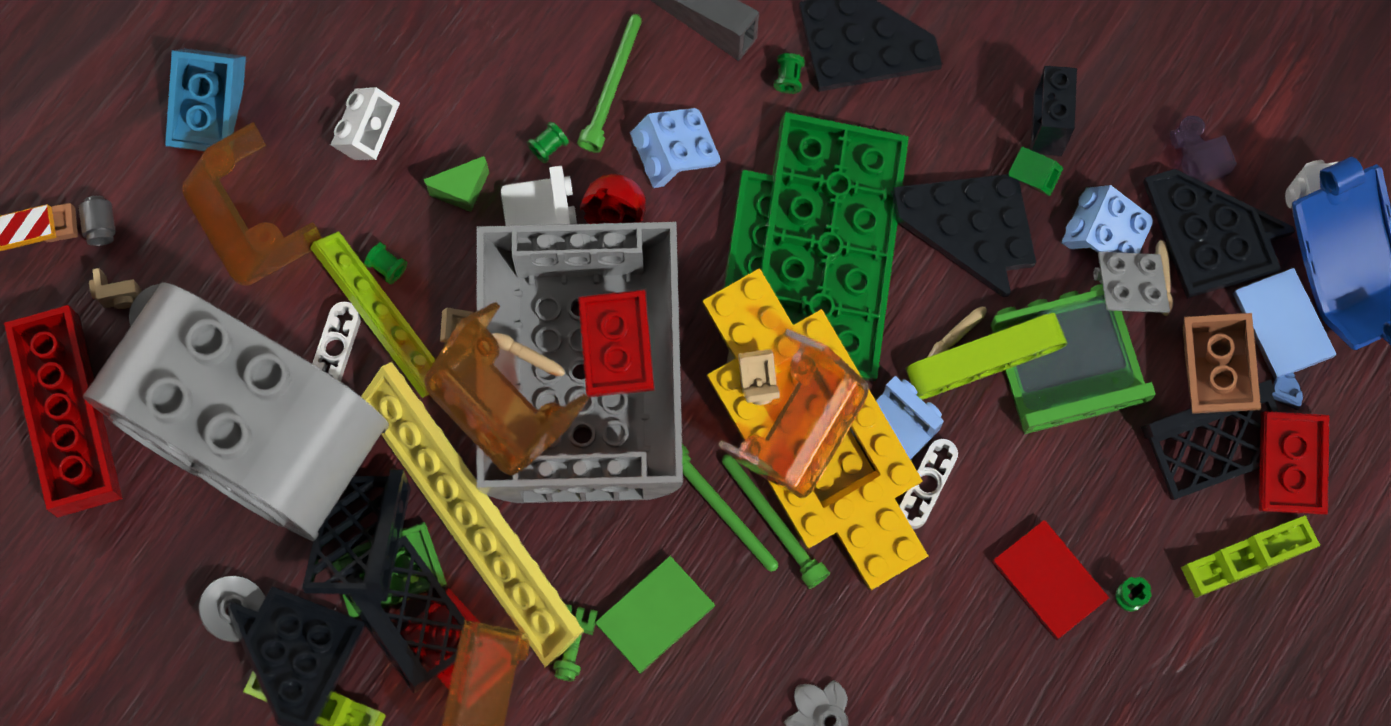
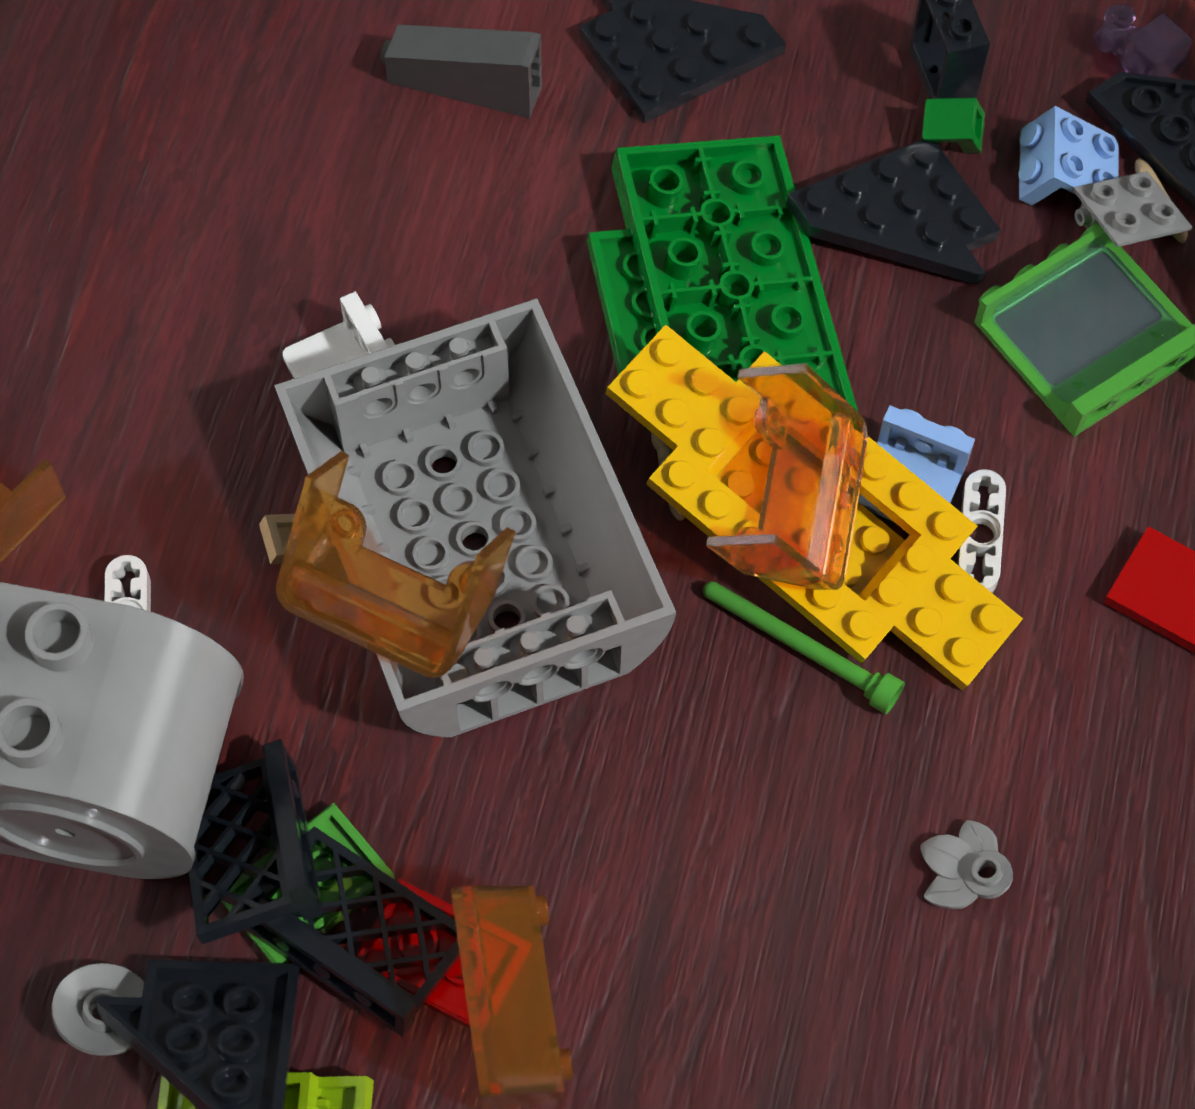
camera: 20 degrees left, 10 degrees down
lime tile [310,231,451,398] -> none
white brick [331,87,400,160] -> none
light yellow plate [361,362,584,667] -> none
green bush [364,242,408,284] -> none
bright green slope [424,156,489,212] -> none
tan piece [490,333,565,376] -> none
green bush [526,121,569,163] -> none
bright green hinge [553,604,598,681] -> none
bright green piece [577,14,642,153] -> none
red tile [578,290,655,397] -> none
red cylinder [580,174,646,224] -> none
bright green tile [595,556,715,674] -> none
light blue bracket [630,108,720,188] -> none
bright green piece [682,444,778,572] -> none
tan bracket [738,349,780,405] -> none
green bush [774,53,805,94] -> none
lime beam [905,313,1068,400] -> none
tan piece [927,306,987,358] -> none

